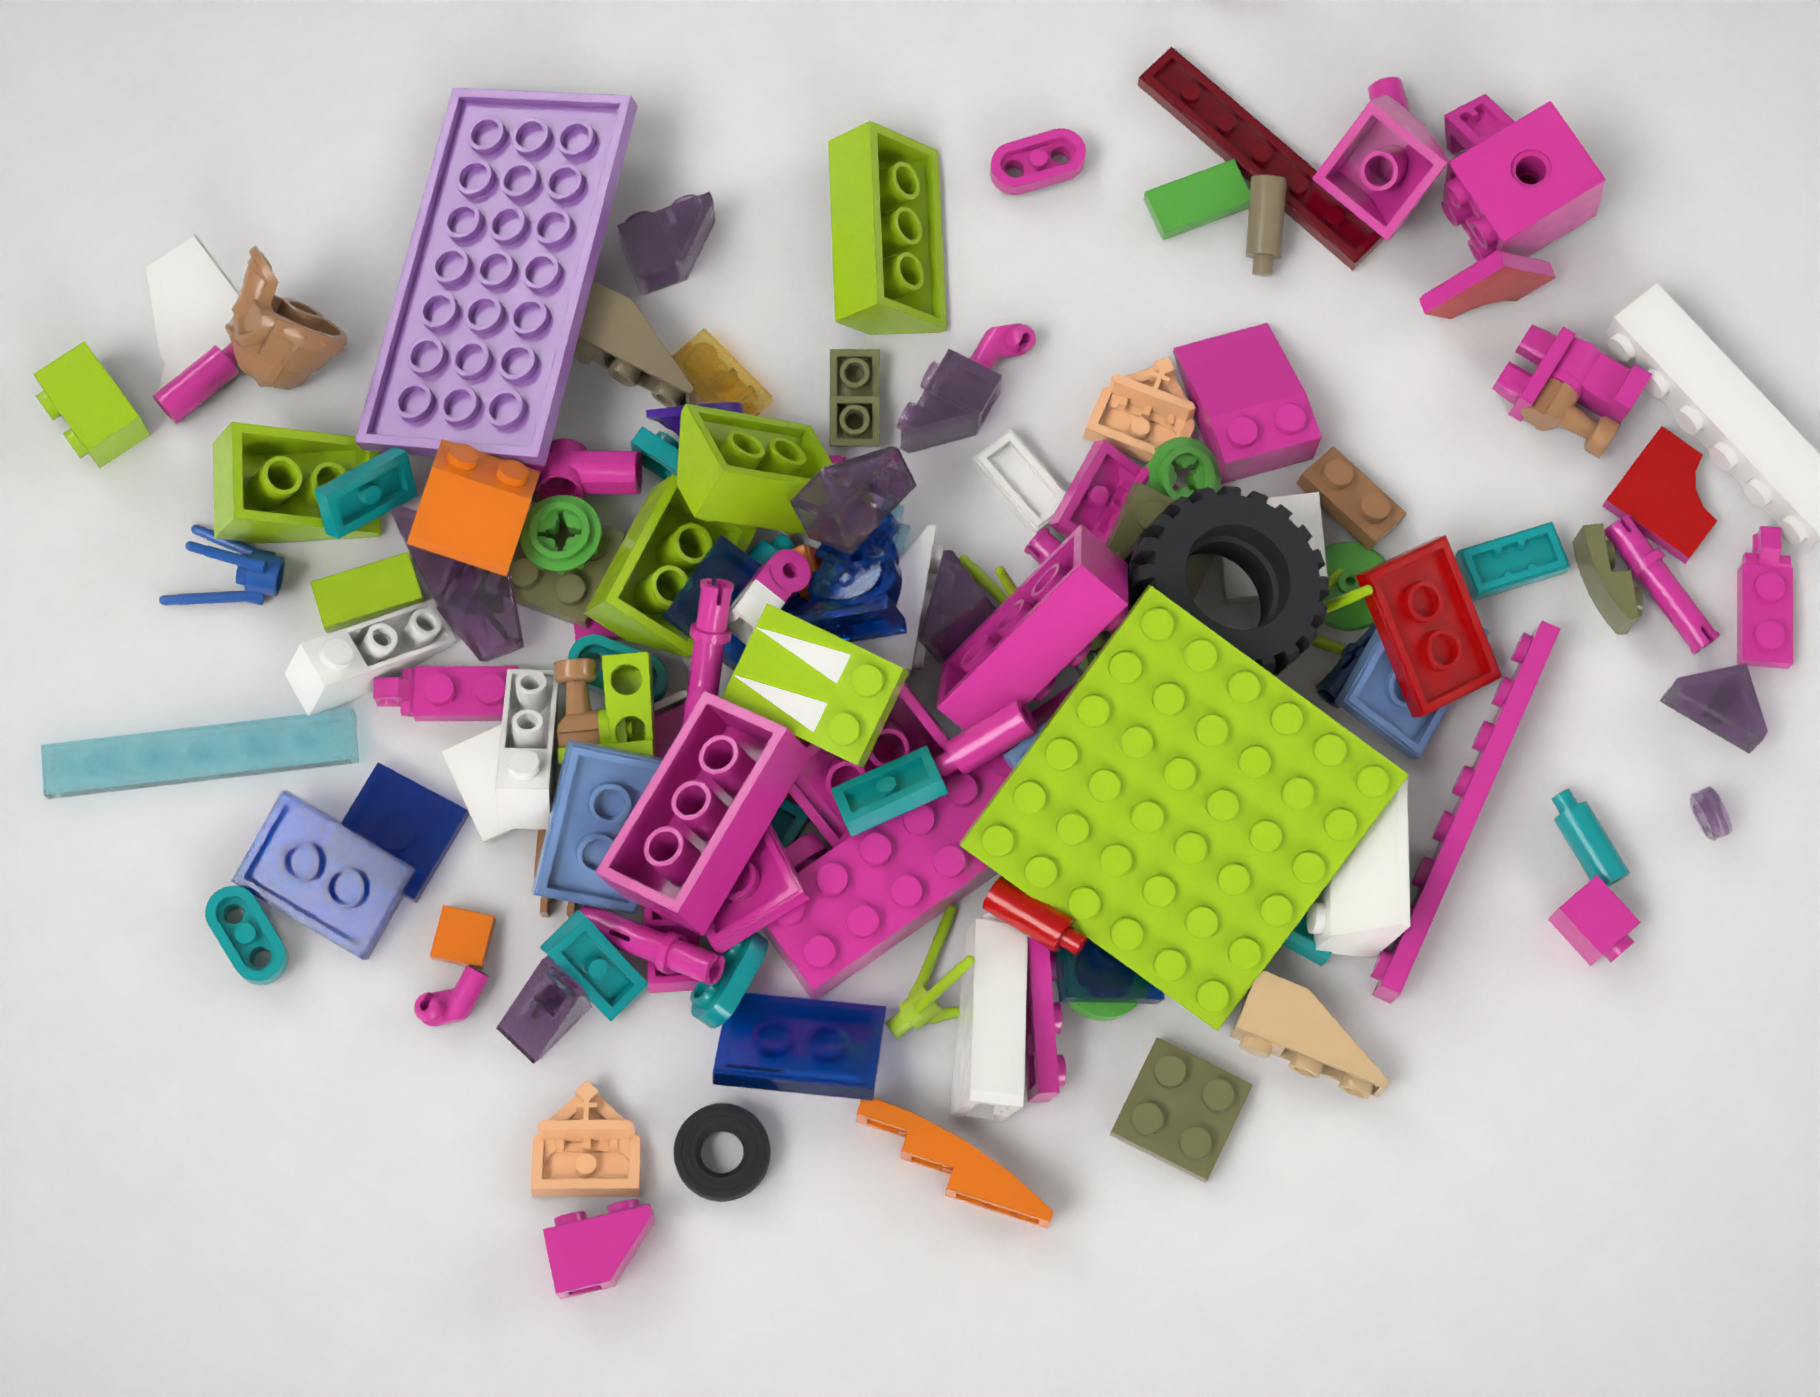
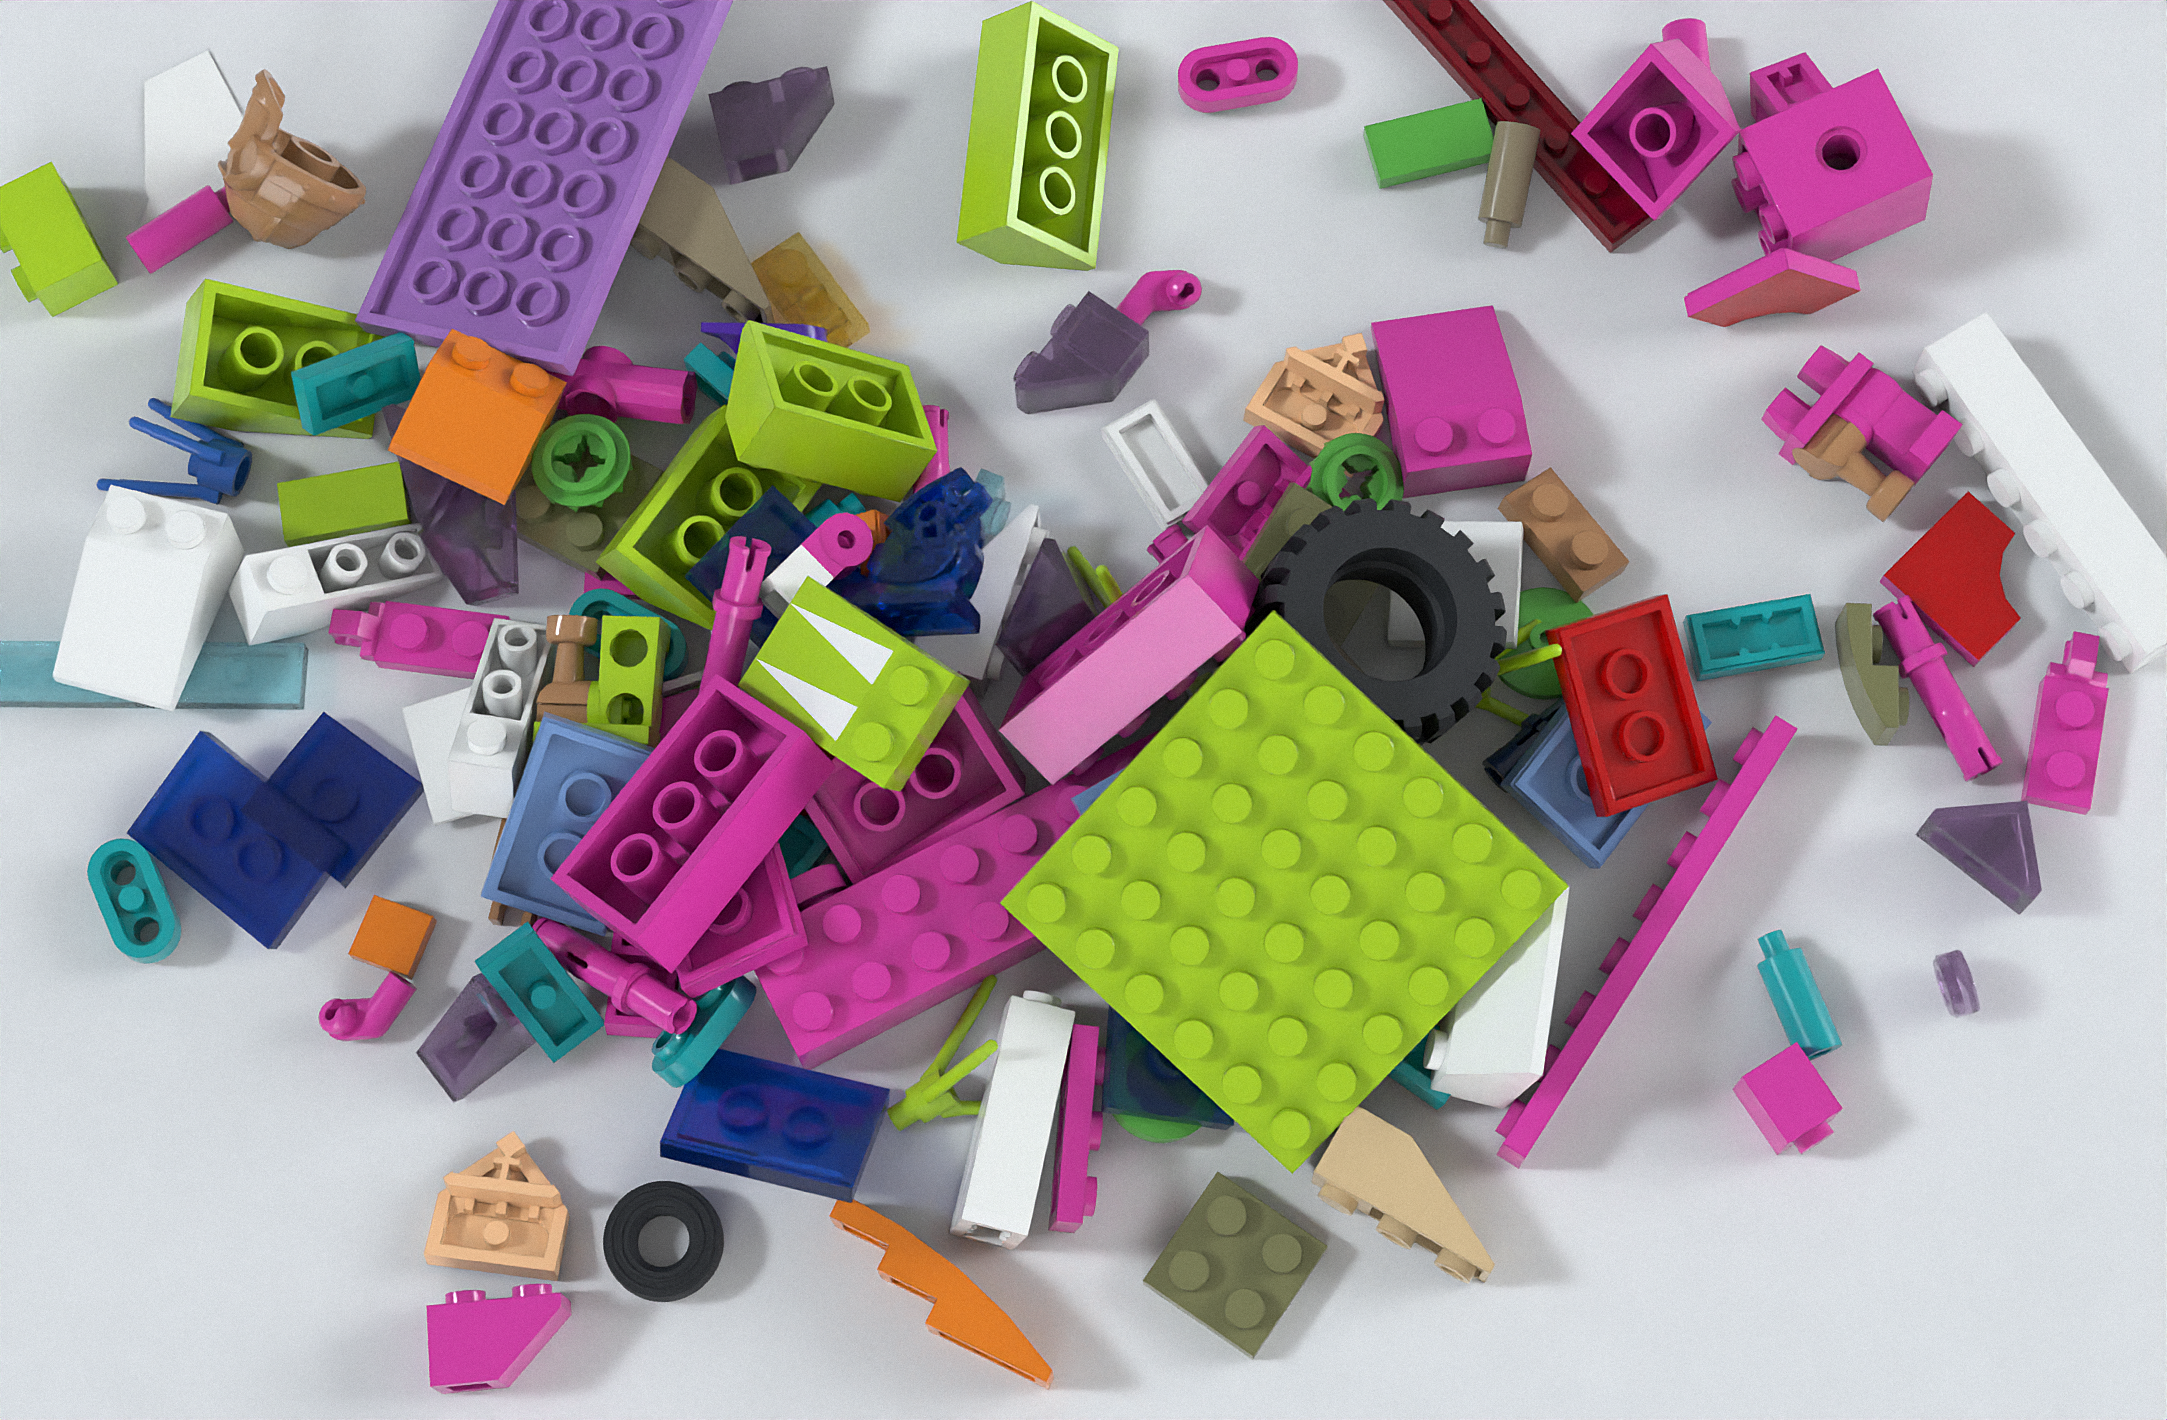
camera: 15 degrees right, 0 degrees up
clear purple slope [790,446,917,554] -> none
olive slope [829,349,880,447] -> none
teal plate [831,745,948,837] -> none
dark pink cylinder [934,699,1038,776] -> none
red cylinder [982,876,1087,955] -> none
none -> white slope [52,485,245,711]

